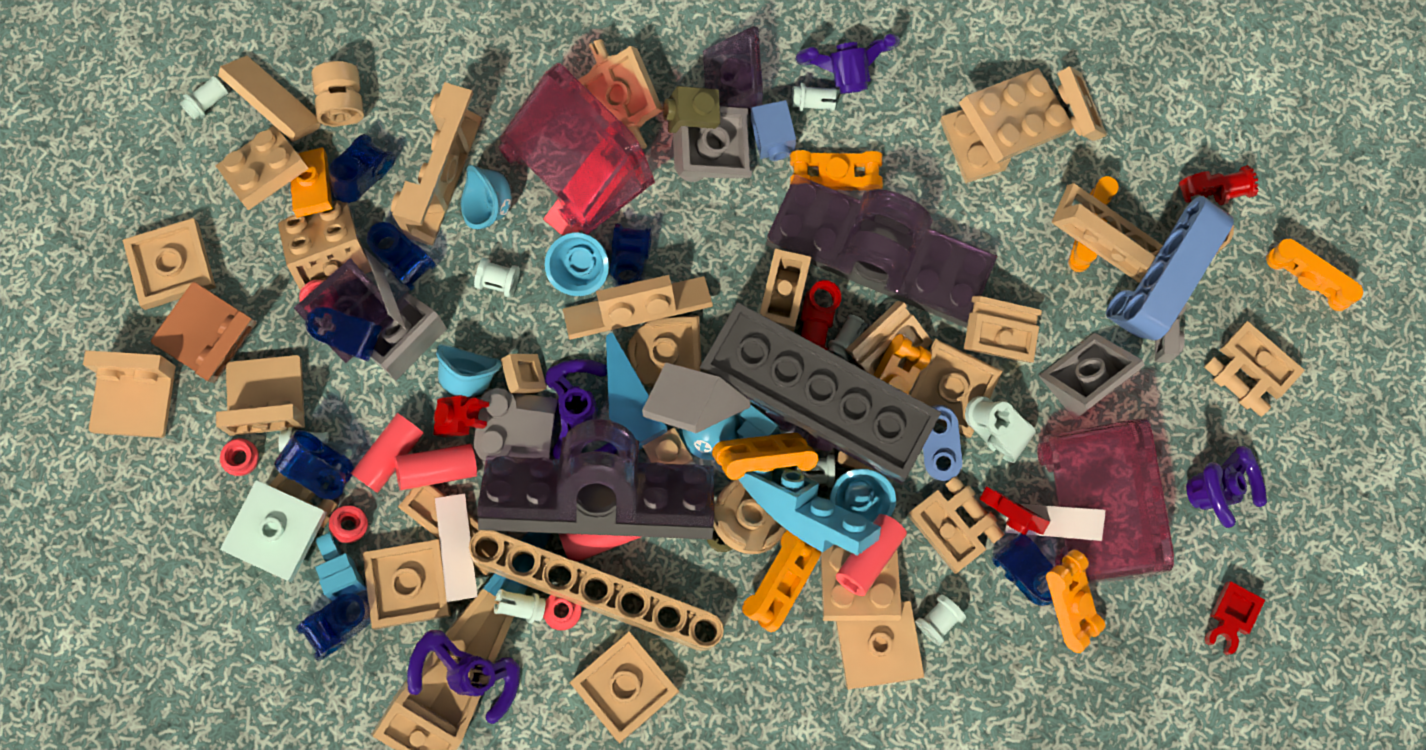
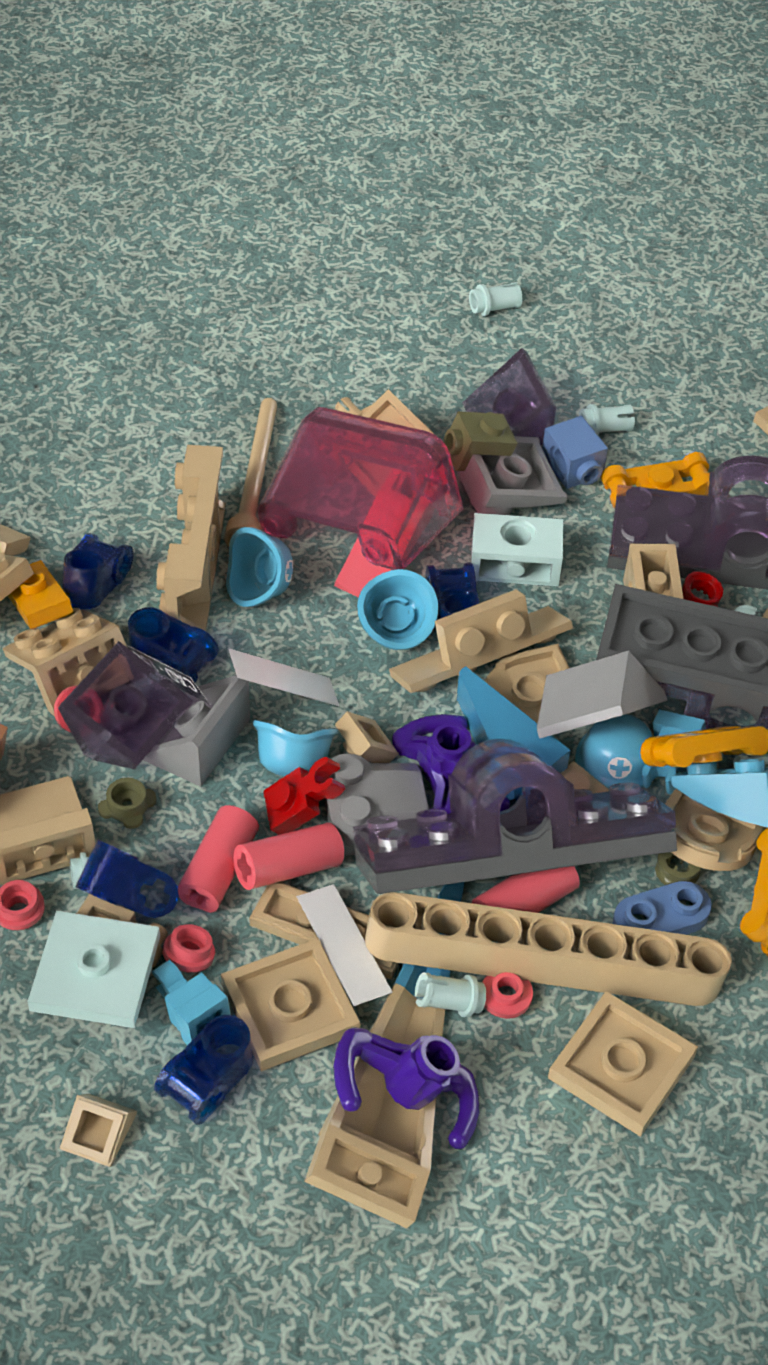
camera: 15 degrees left, 25 degrees down
clear blue piece [305,307,383,362] -> none
tan wheel [311,61,364,127] -> none
light aqua bush [474,257,520,298] -> none
dark purple piece [795,34,900,94] -> none
none -> tan slope [59,1094,137,1167]
none -> olive plate [98,778,157,829]
none -> tan piece [224,398,277,547]
none -> white sticker [228,648,339,706]
none -> light aqua brick [470,513,563,586]
none -> medium blue plate [612,881,711,935]

